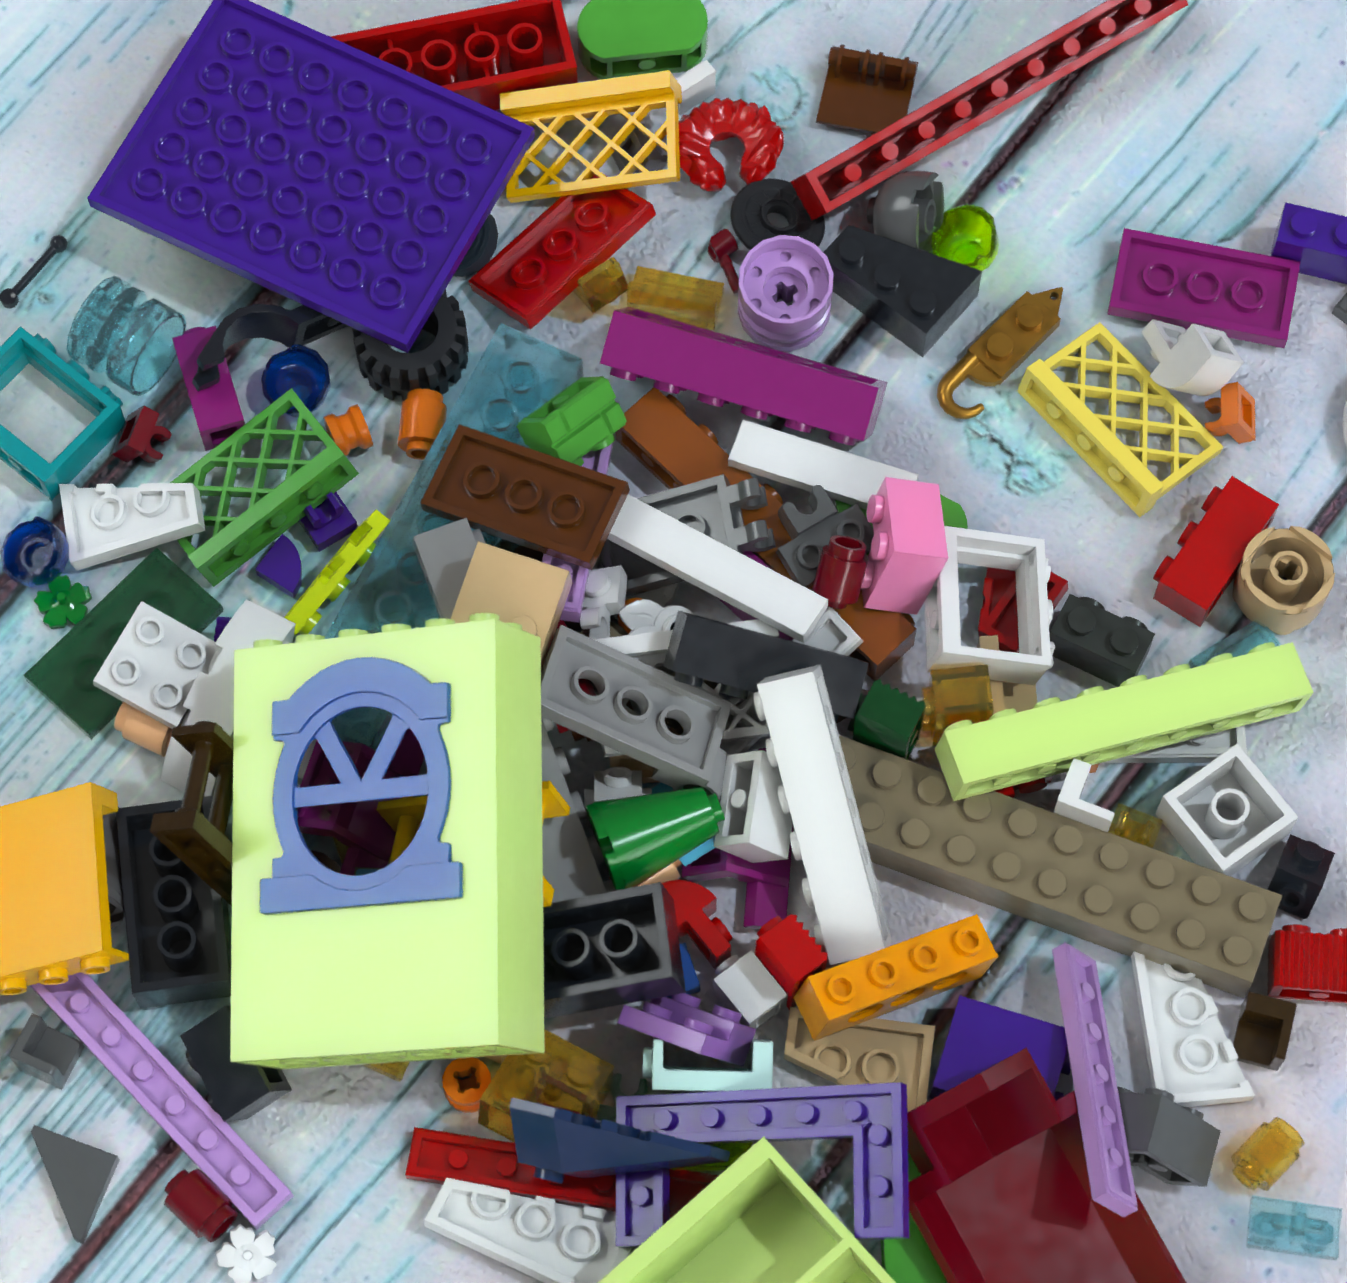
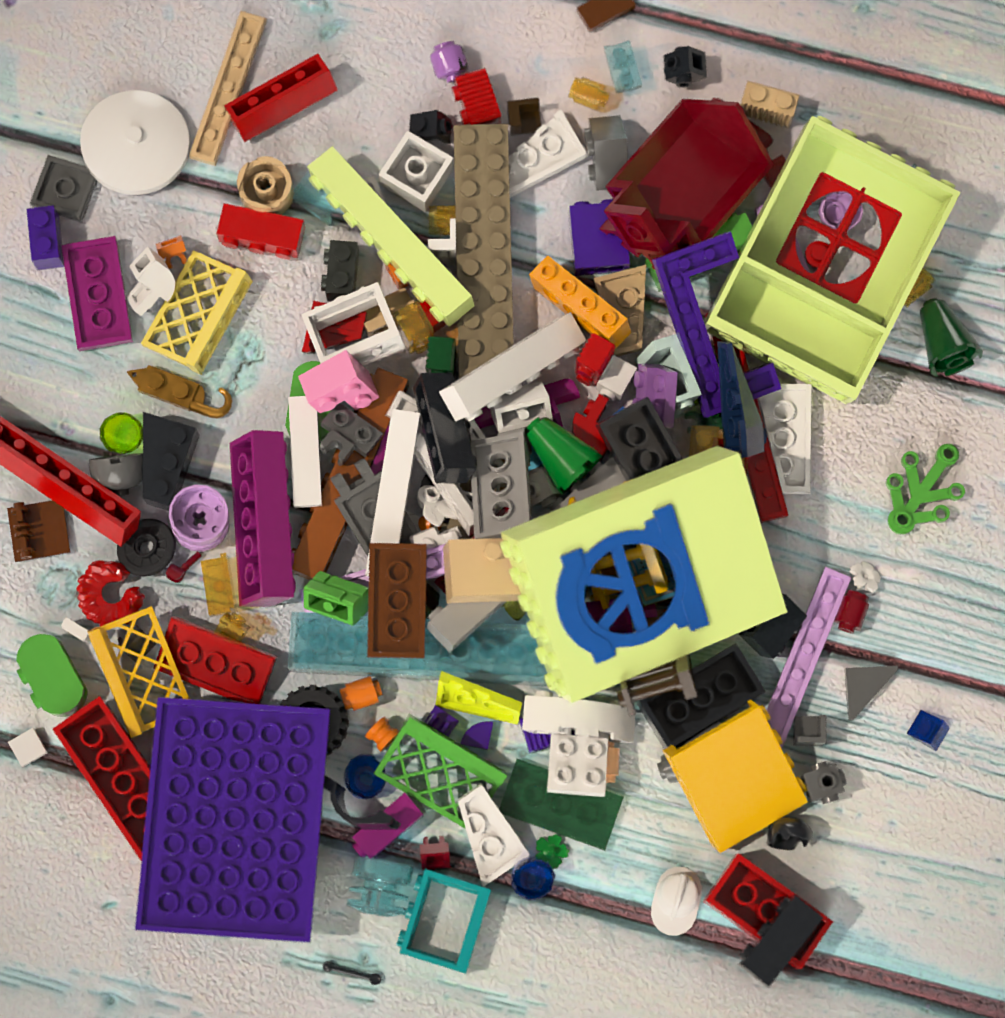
camera: 115 degrees left, 10 degrees up
dark red brick [812,535,869,609] -> none
lavender tile [1052,942,1137,1217] -> none

